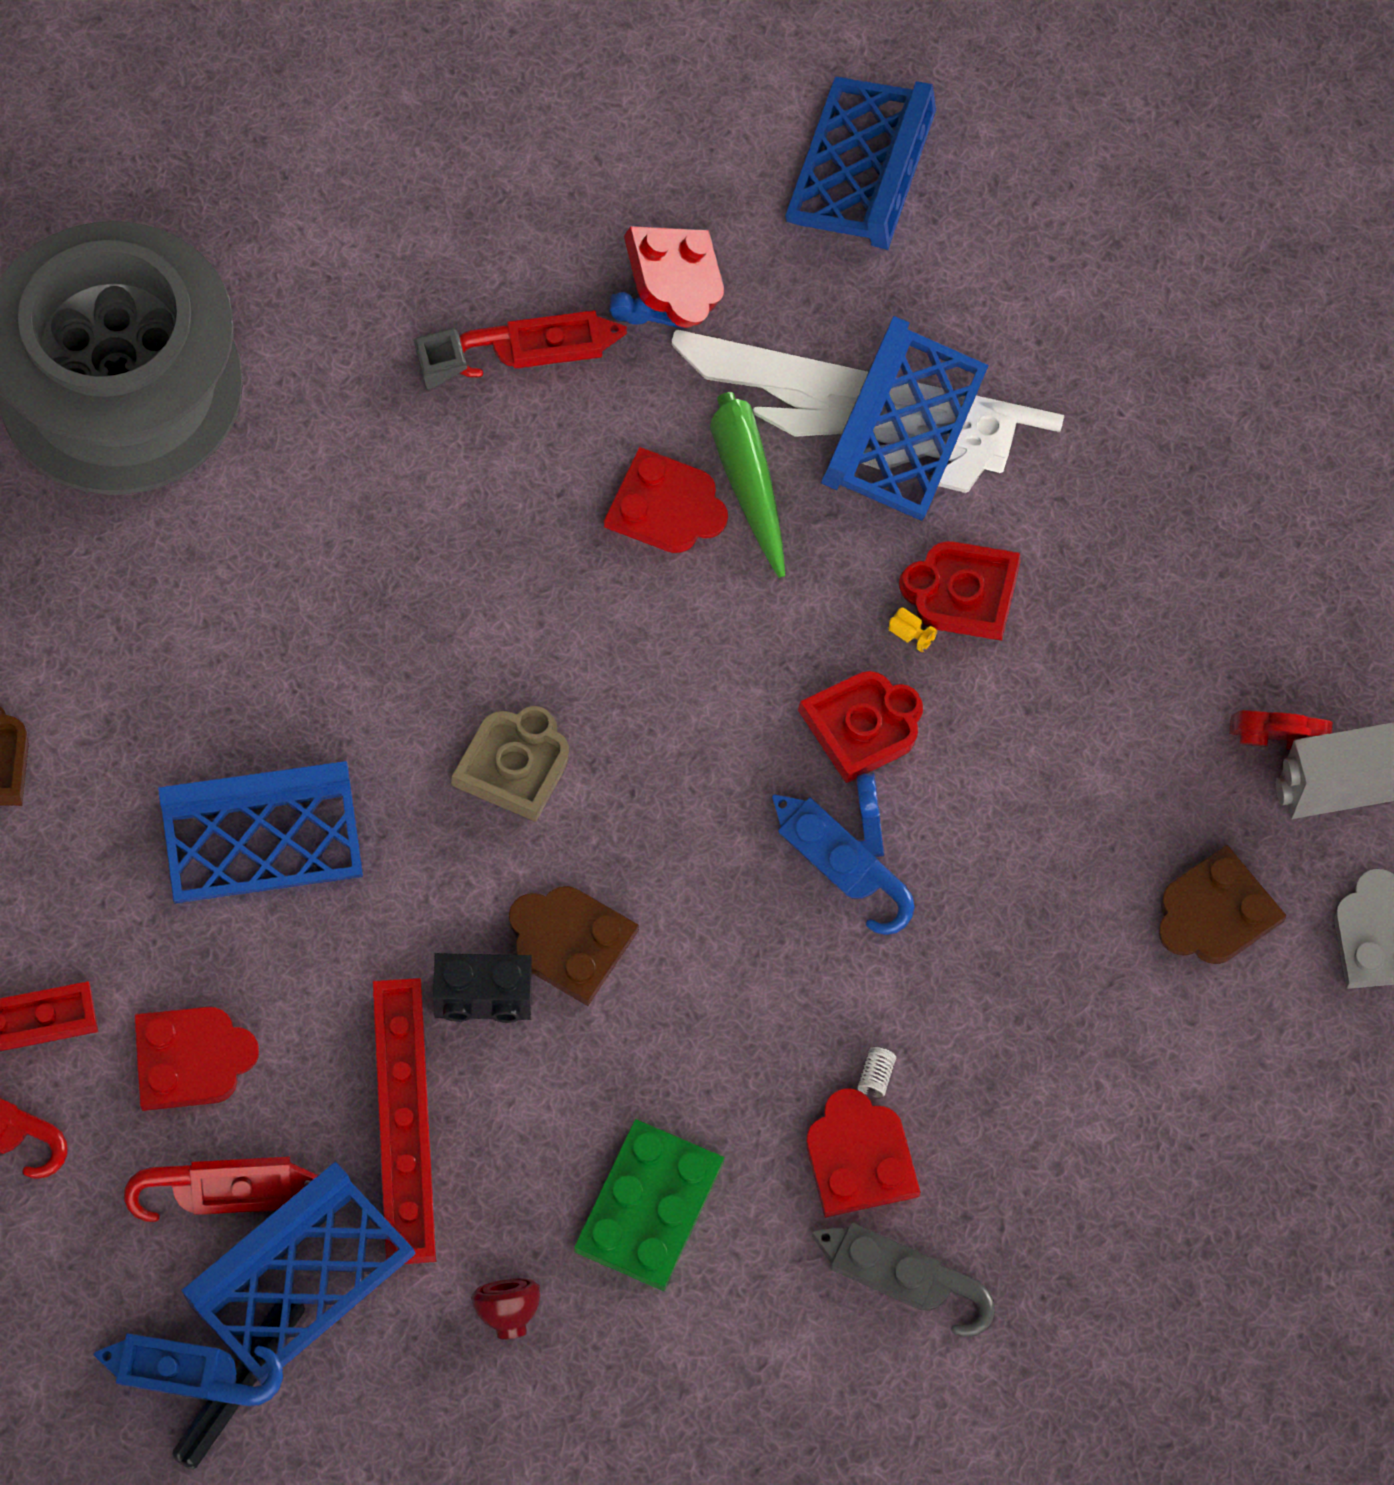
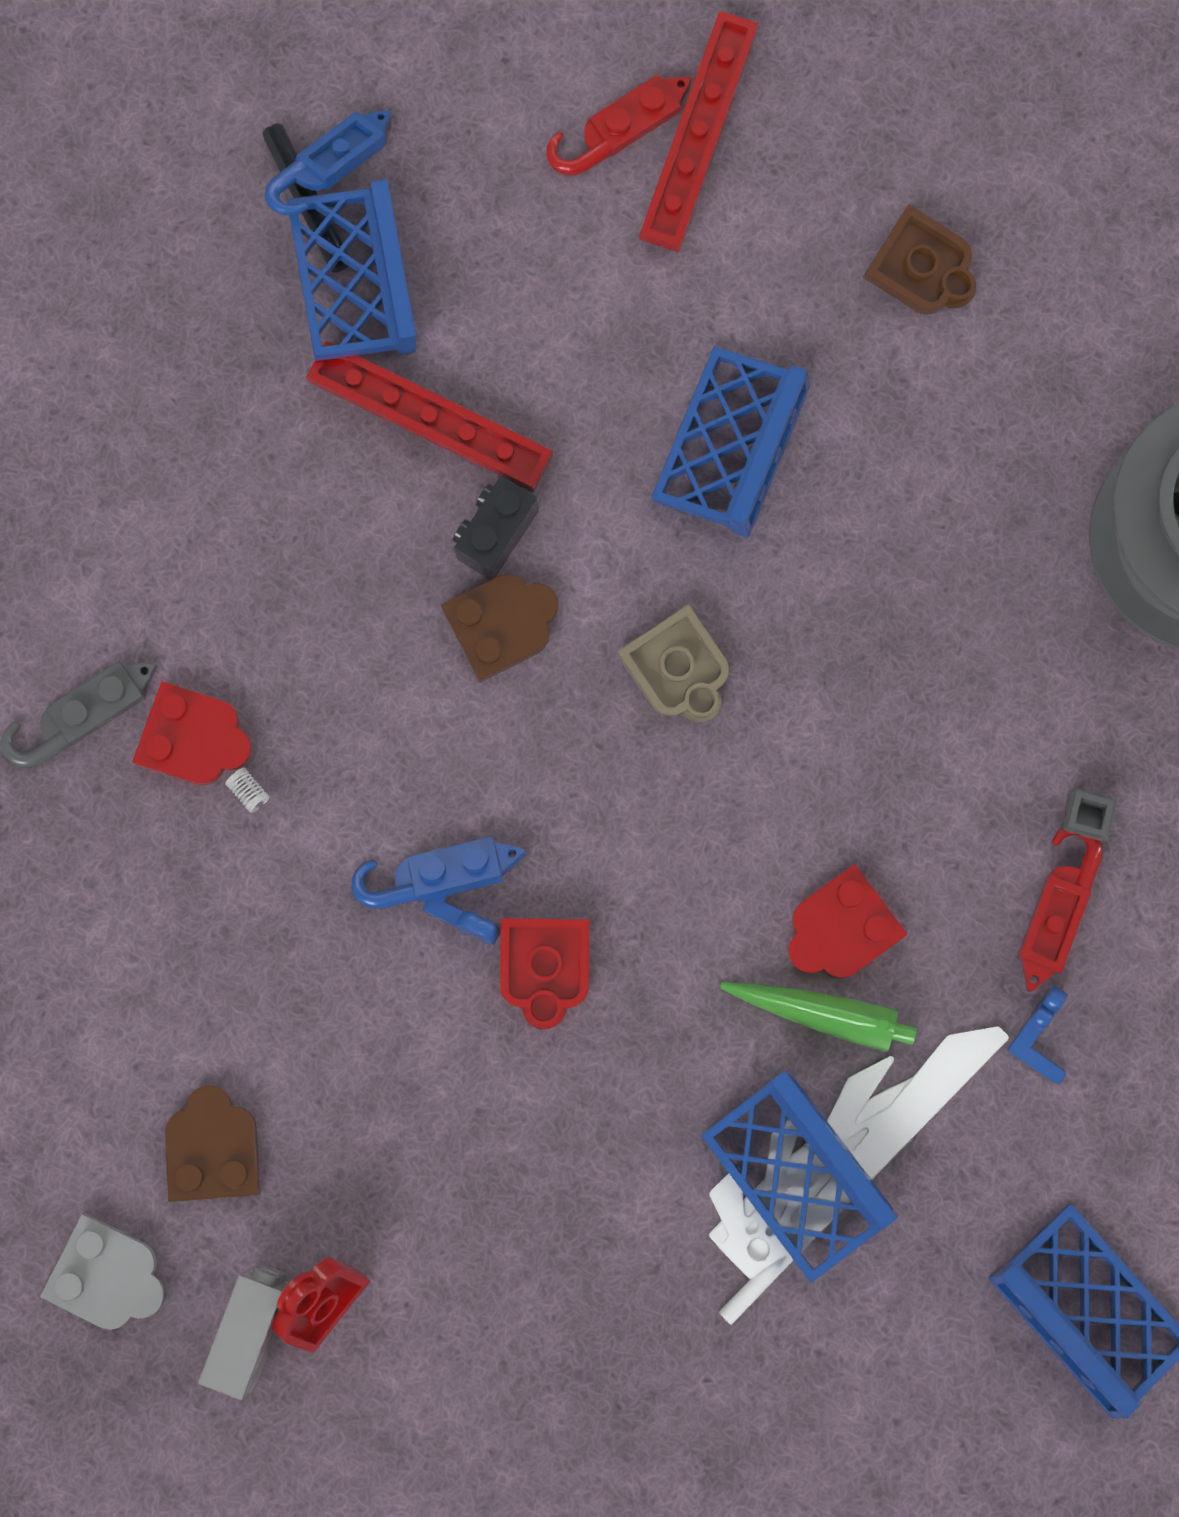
camera: 125 degrees right, 15 degrees up
red plate [124,1156,318,1222] -> none
red plate [134,1007,259,1111] -> none
dark red brick [471,1278,540,1339] -> none
green plate [574,1119,725,1291] -> none
plate [624,226,724,328] -> none
yellow piece [888,607,938,653] -> none
red plate [899,541,1021,641] -> none

